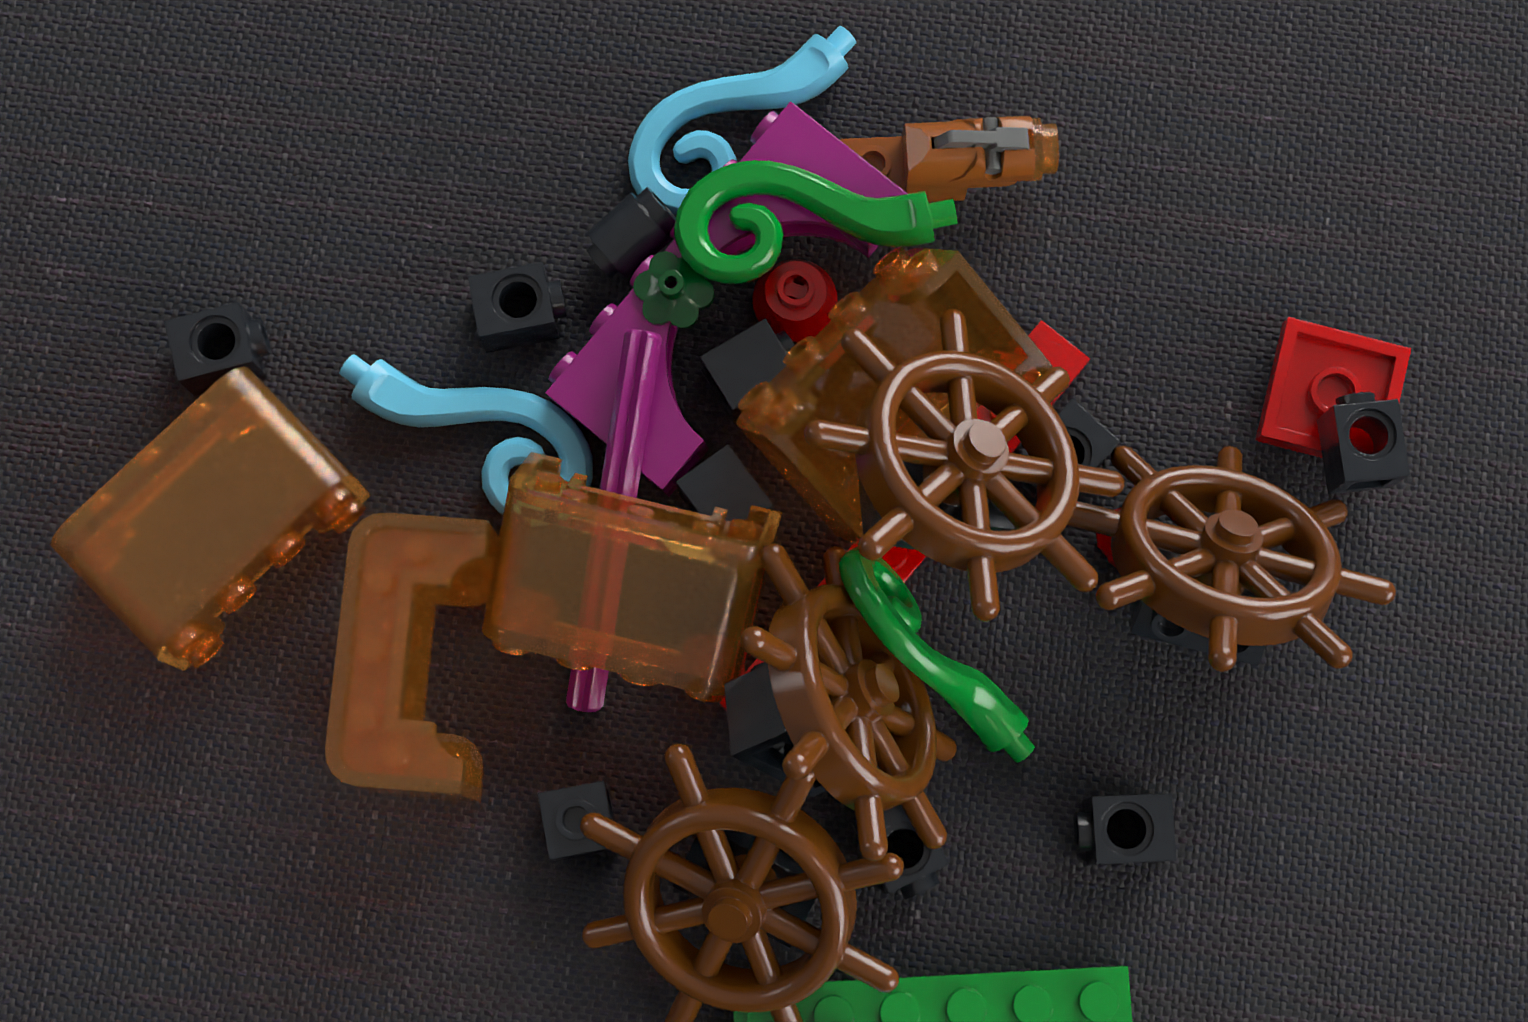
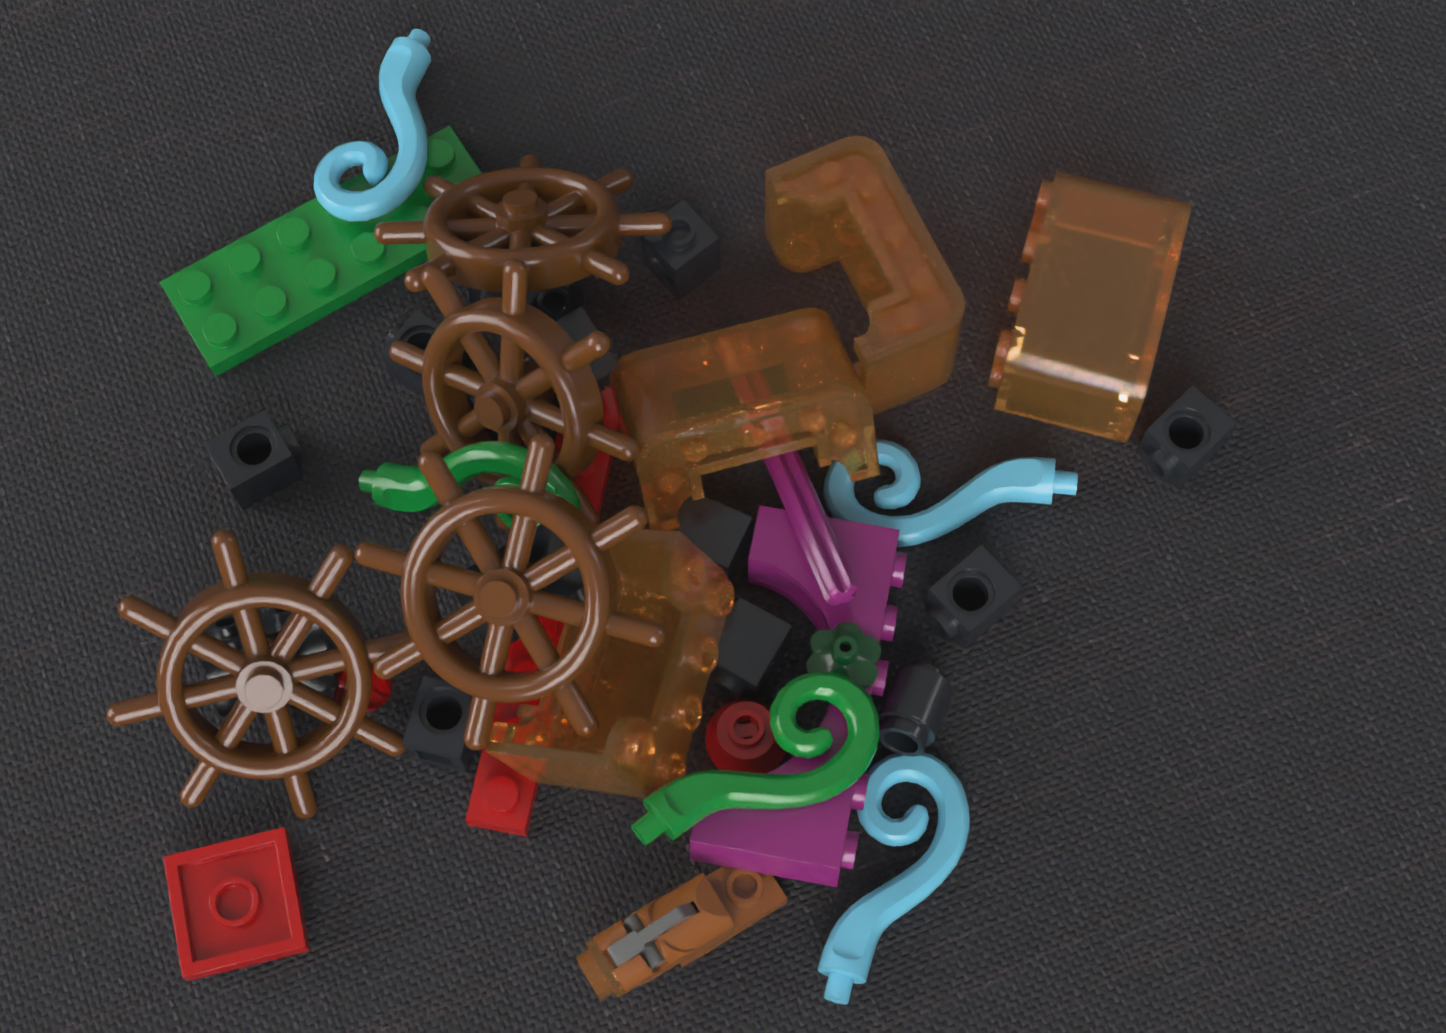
camera: 155 degrees right, 10 degrees down
black brick [1317,392,1410,494] -> none

